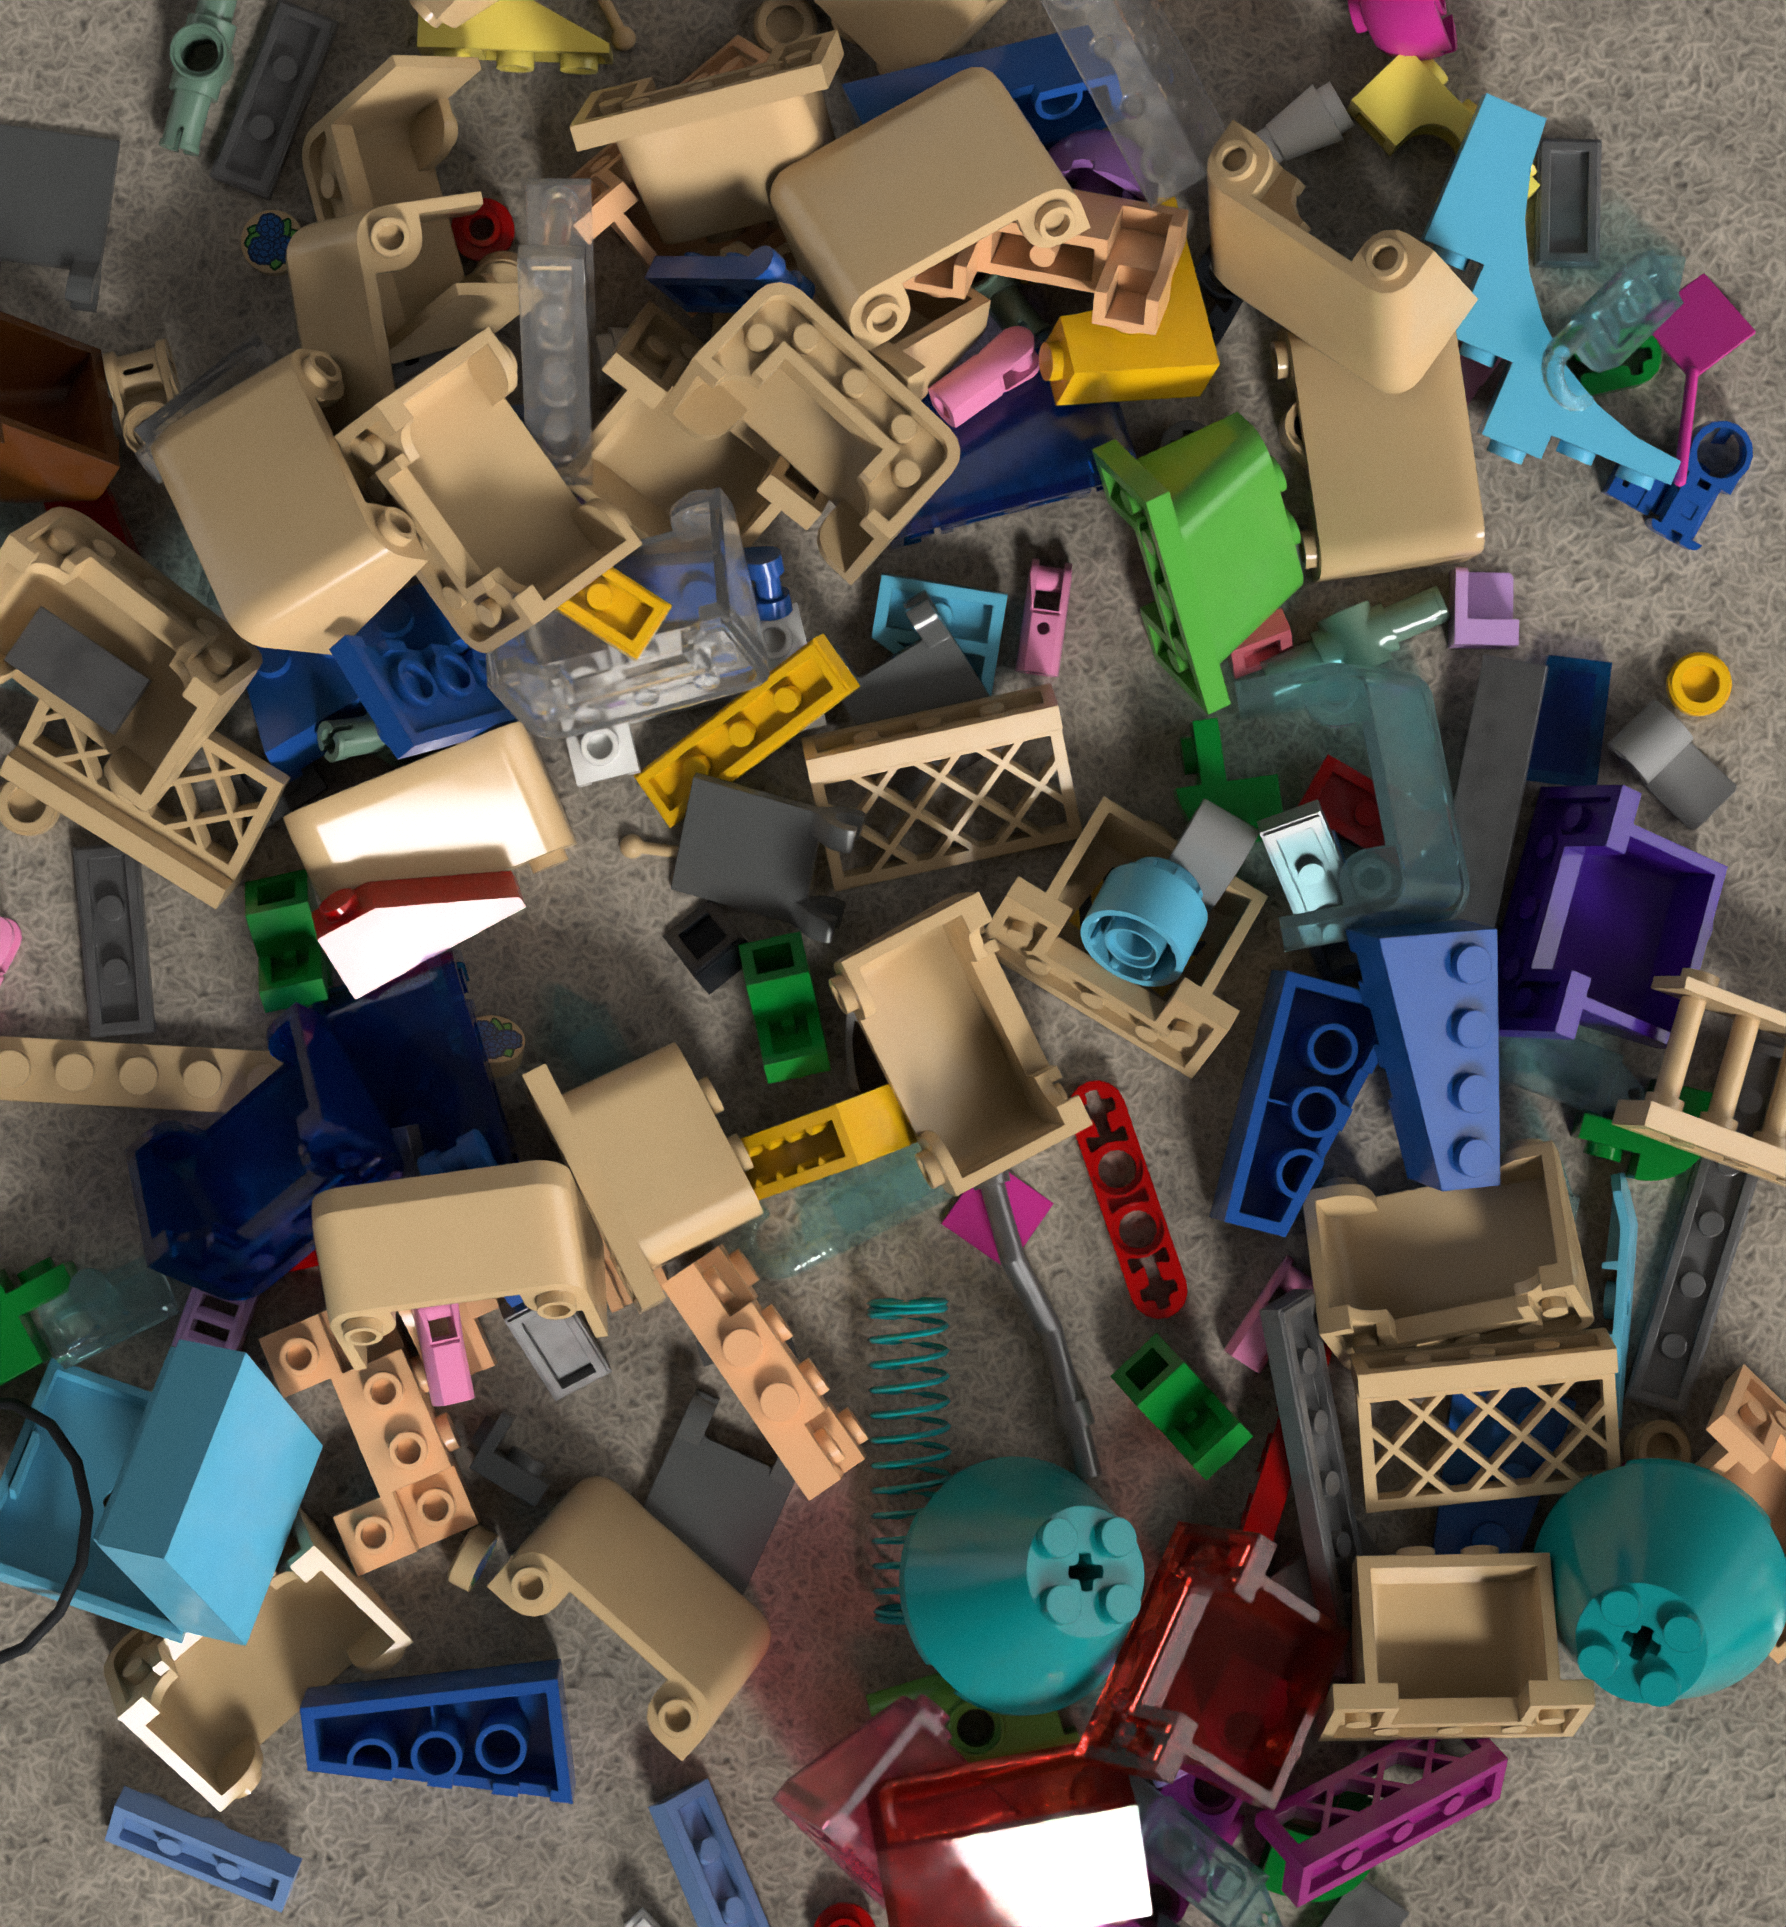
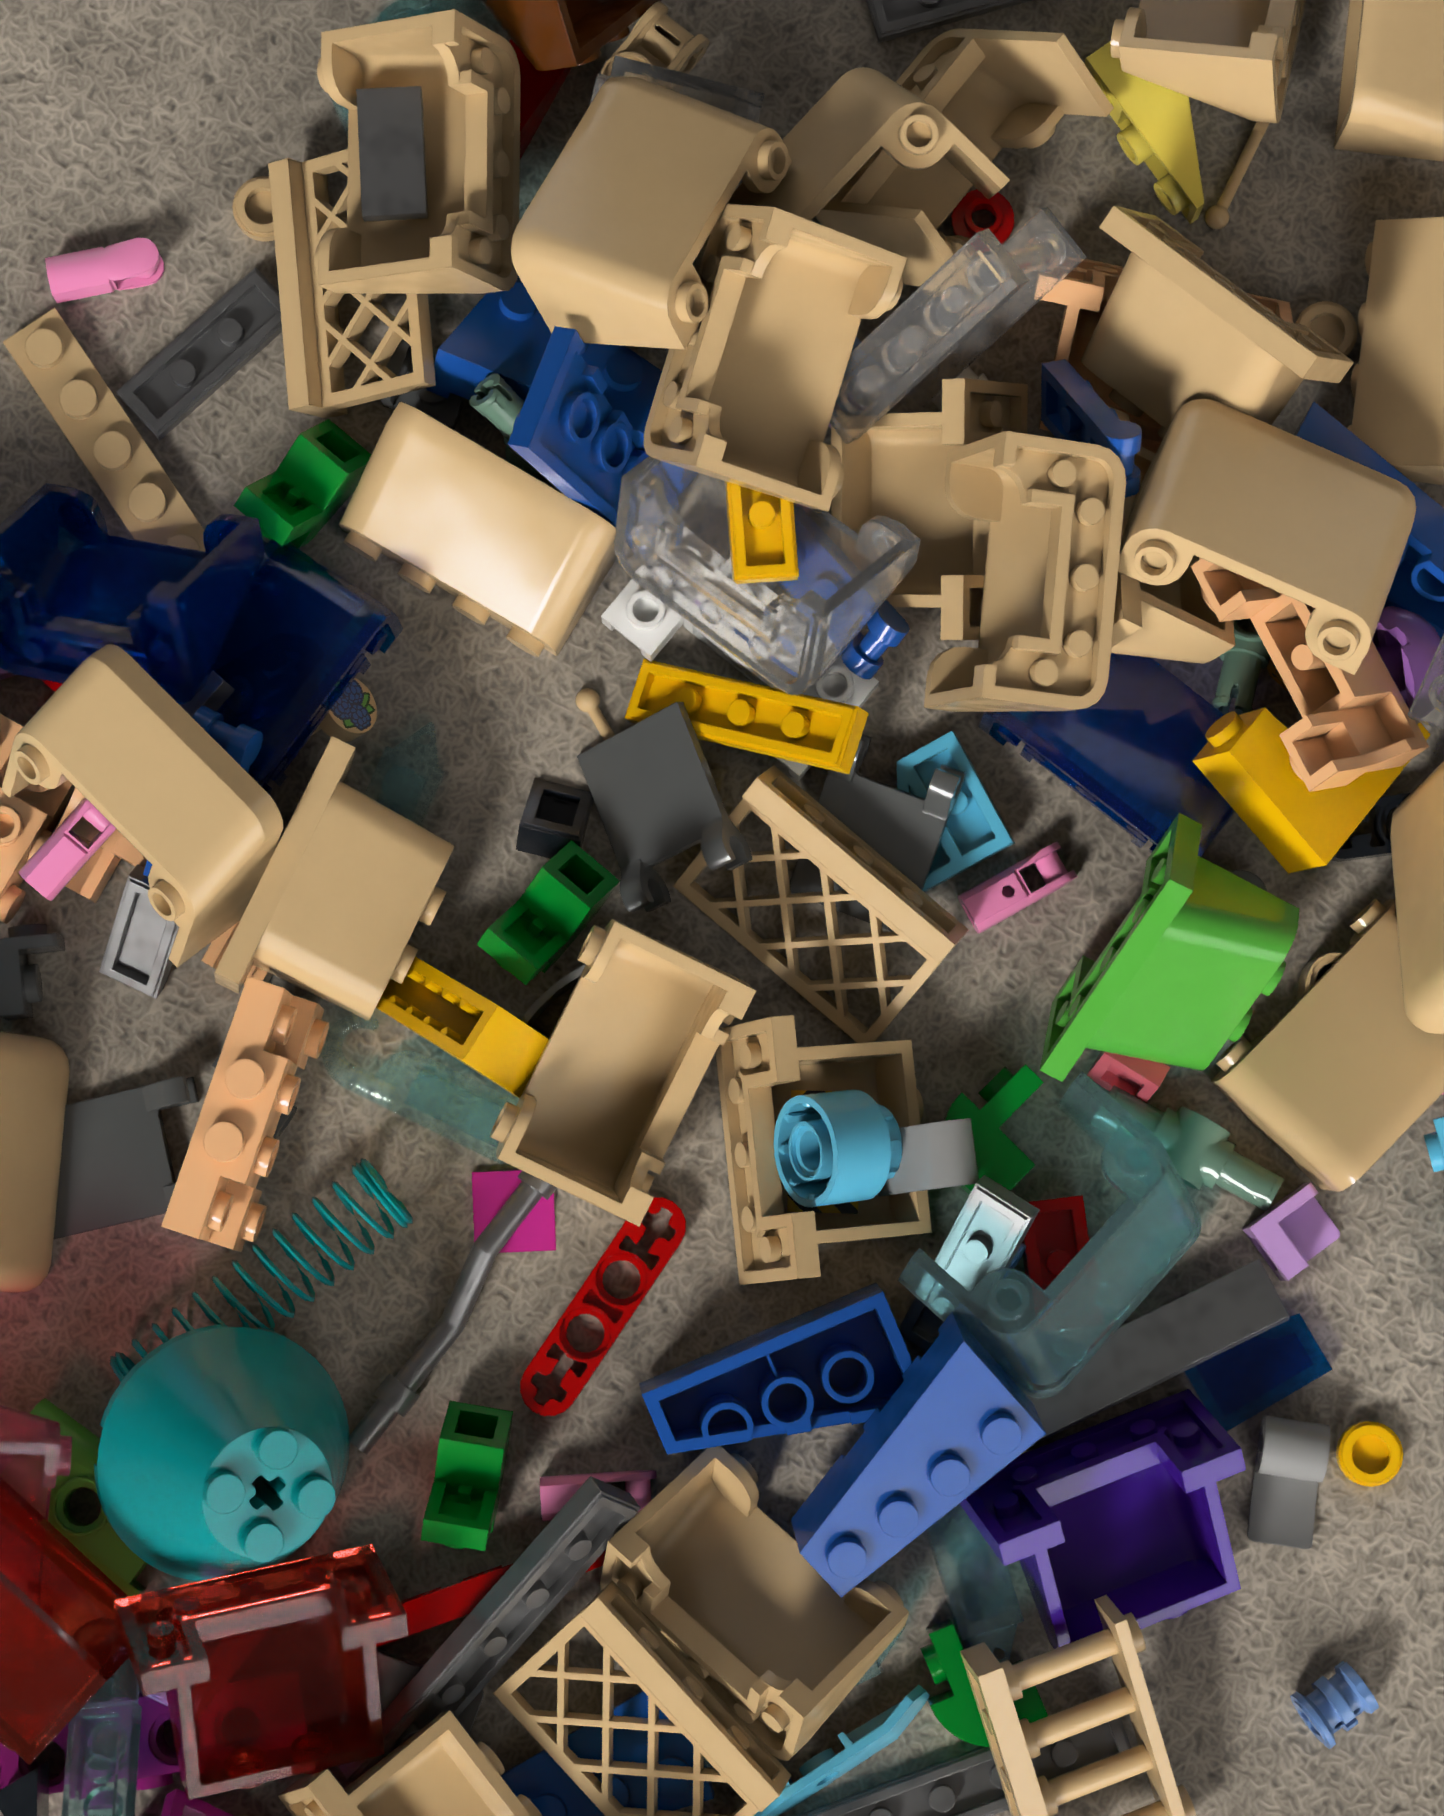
camera: 60 degrees right, 5 degrees down
tile [241,210,302,276] -> none
slope [311,870,526,999] -> none
bright pink bar [928,326,1039,428] -> none

